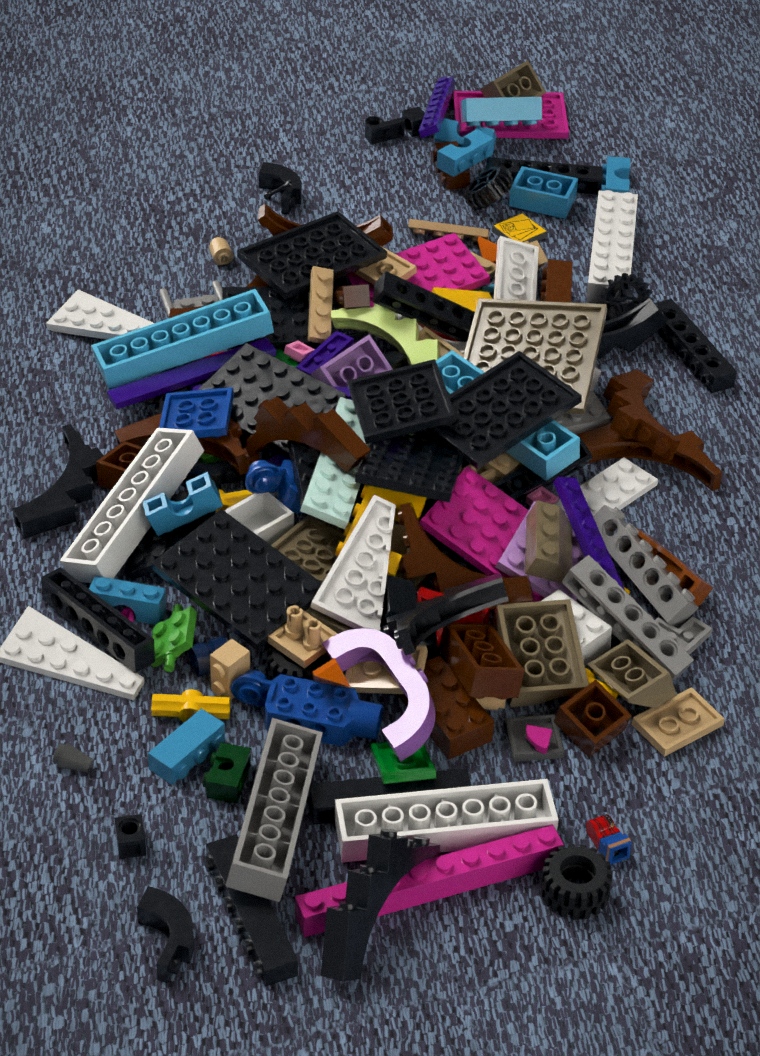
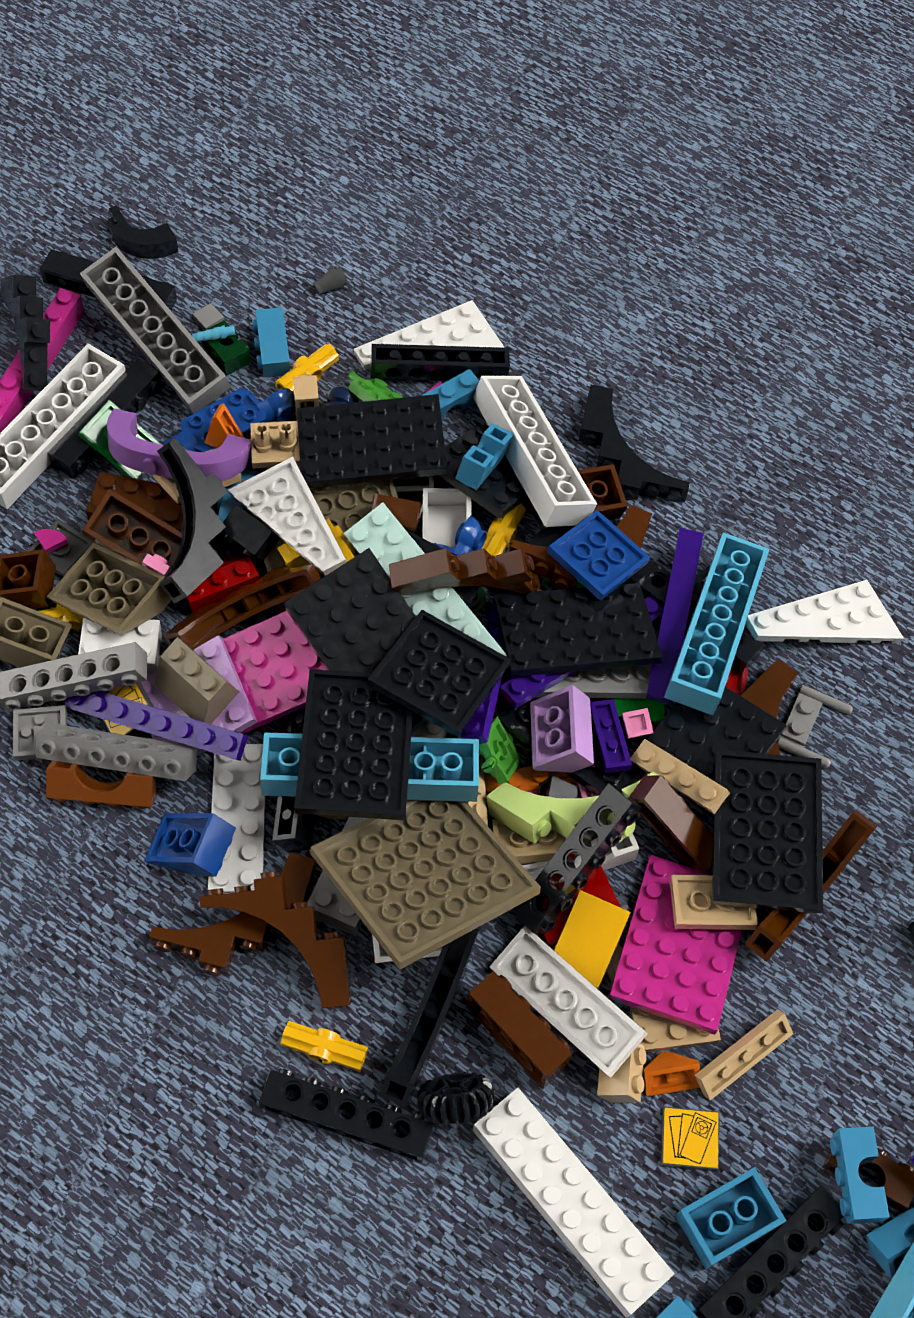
camera: 130 degrees right, 20 degrees up
black brick [114,814,146,859] -> none
tan brick [209,237,234,265] -> none
black gear [463,165,514,210] -> none
none -> bright pink plate [142,554,170,576]
none -> blue slope [144,813,236,877]
none -> medium azure animal [192,325,236,341]
none -> light grey tile [193,303,225,330]
none -> yellow piece [280,1021,368,1072]
none -> reddish brown piece [371,494,423,534]

